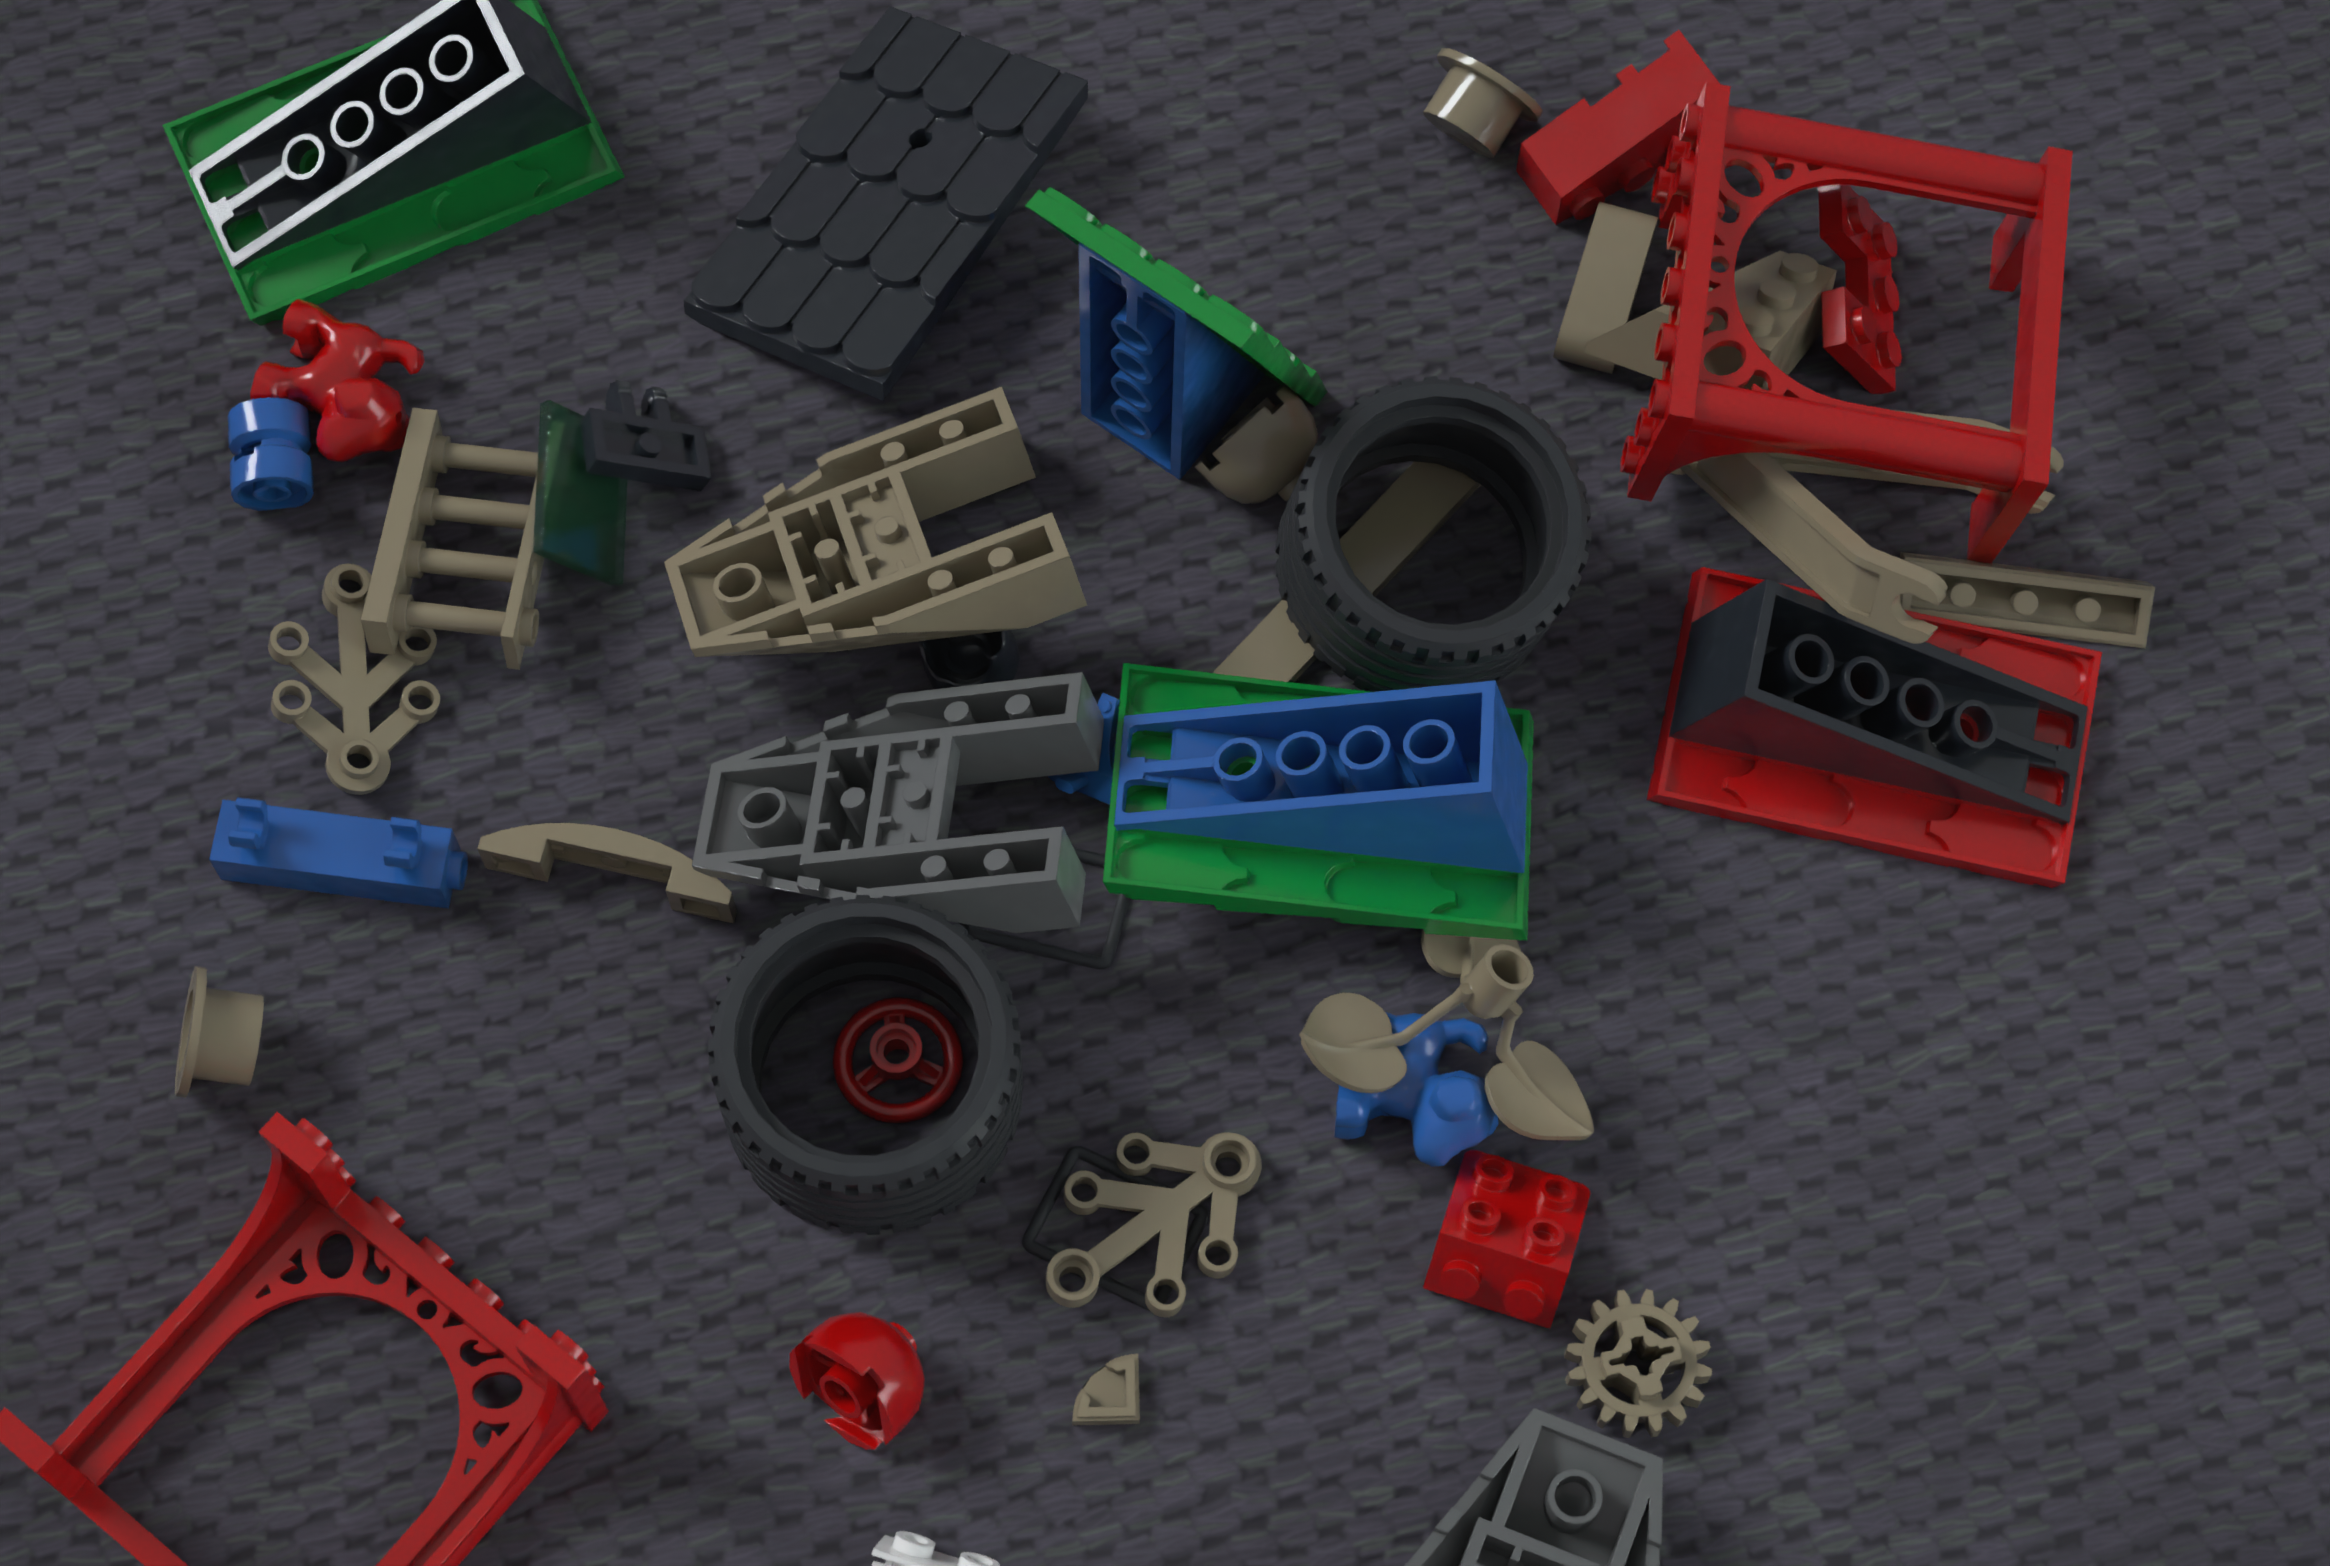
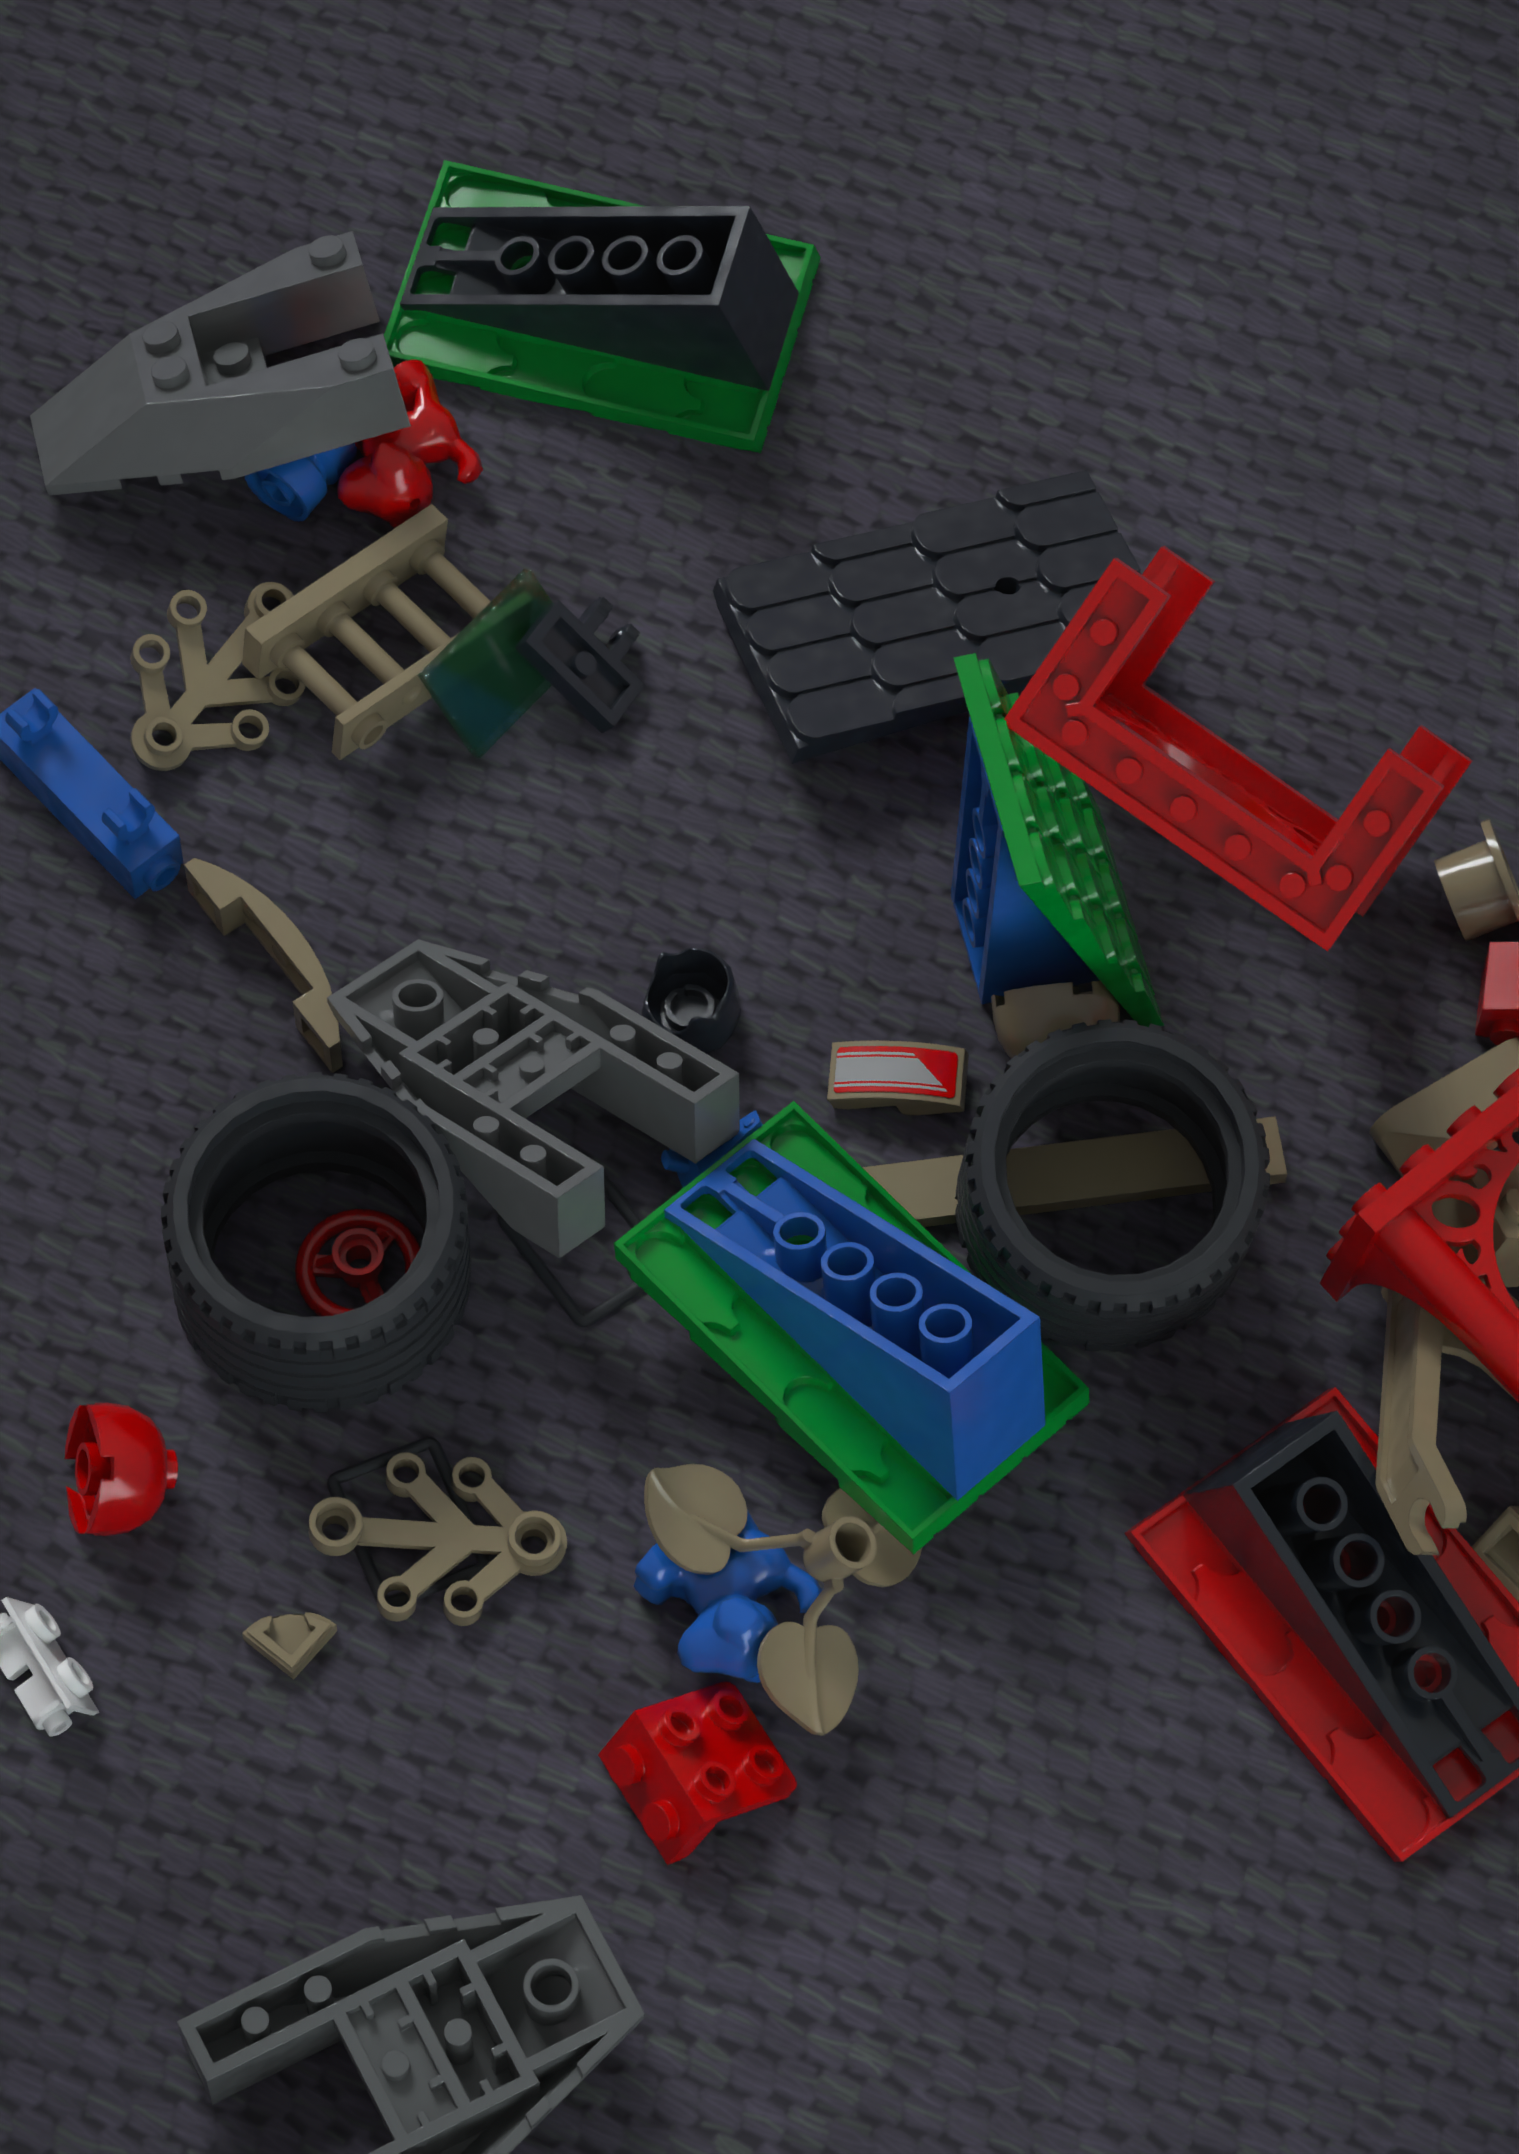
camera: 40 degrees right, 5 degrees down
dark tan wedge [664,386,1087,657] -> none
dark tan gear [1564,1289,1712,1438] -> none
none -> dark grey wedge [30,231,411,495]
none -> slope [827,1040,969,1115]
none -> red arch [1004,546,1473,952]

